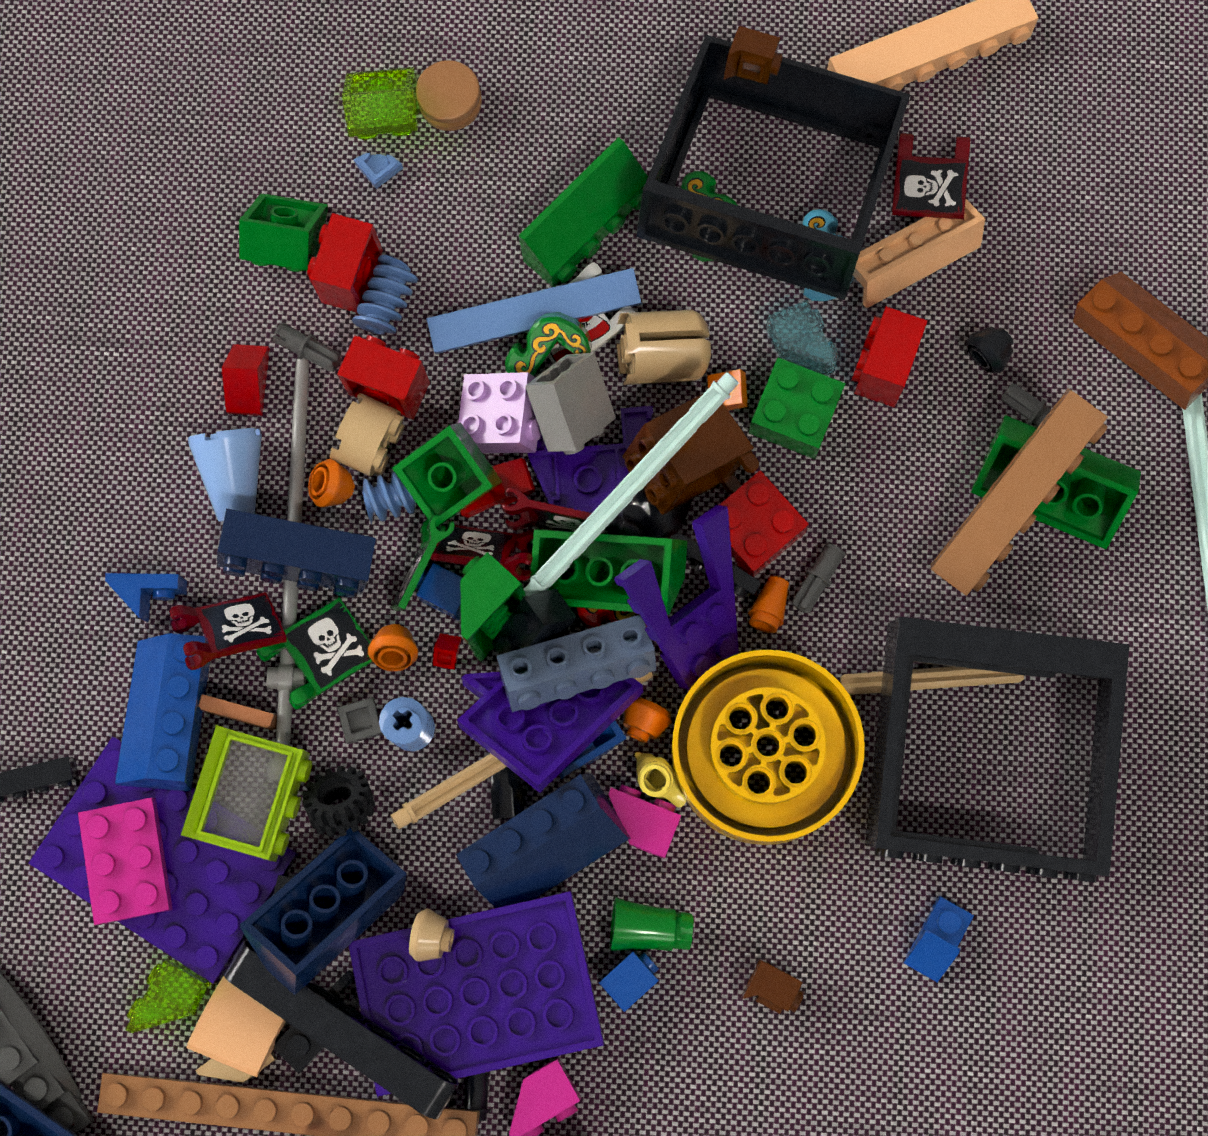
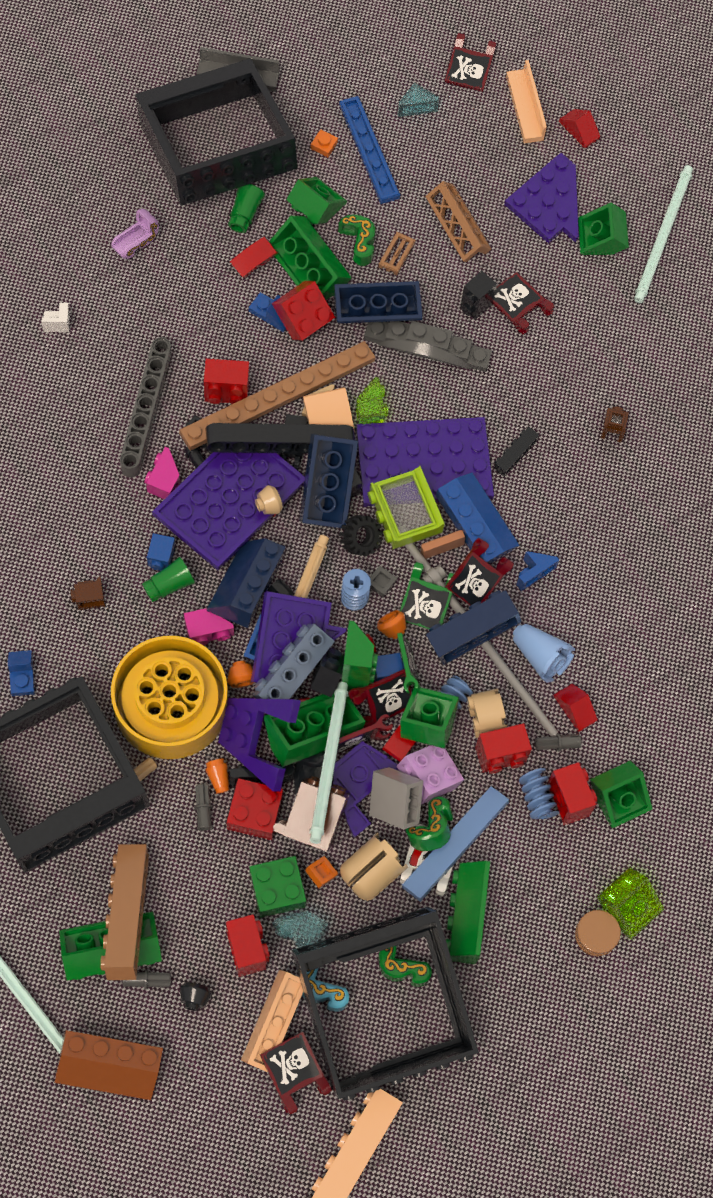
camera: 130 degrees right, 10 degrees down
dark pink plate [78,797,173,925] -> none
orange cone [308,459,355,508] -> none
medium blue tile [353,153,403,189] -> none
light yellow animal [635,751,686,808] -> none
reddish brown window [723,26,783,84] -> none

